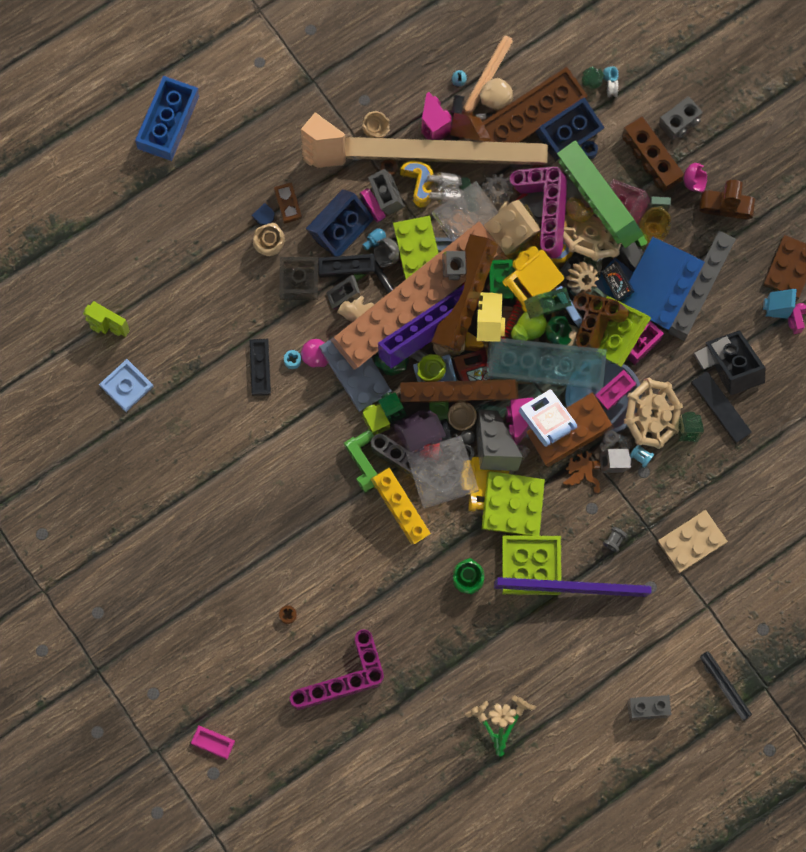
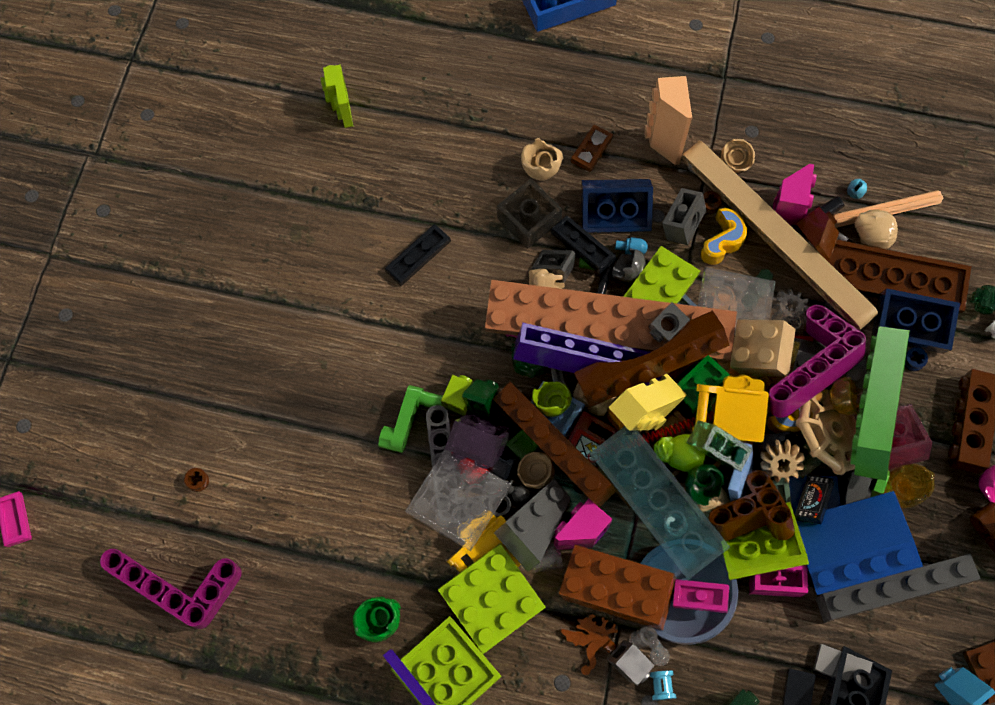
camera: 55 degrees right, 5 degrees down
light blue tile [99,359,154,412] -> none
dark blue tile [252,203,275,226] -> none
medium azure bush [284,350,301,369] -> none
dark pink hair [301,339,328,368] -> none
sand blue plate [319,339,392,412] -> none
dark pink beam [359,188,386,222] -> none
yellow brick [370,468,431,544] -> none
clear piece [426,172,463,206] -> none
light blue container [519,389,577,447] -> none
tan plate [624,378,683,449] -> none
sand green plate [649,197,671,213] -> none

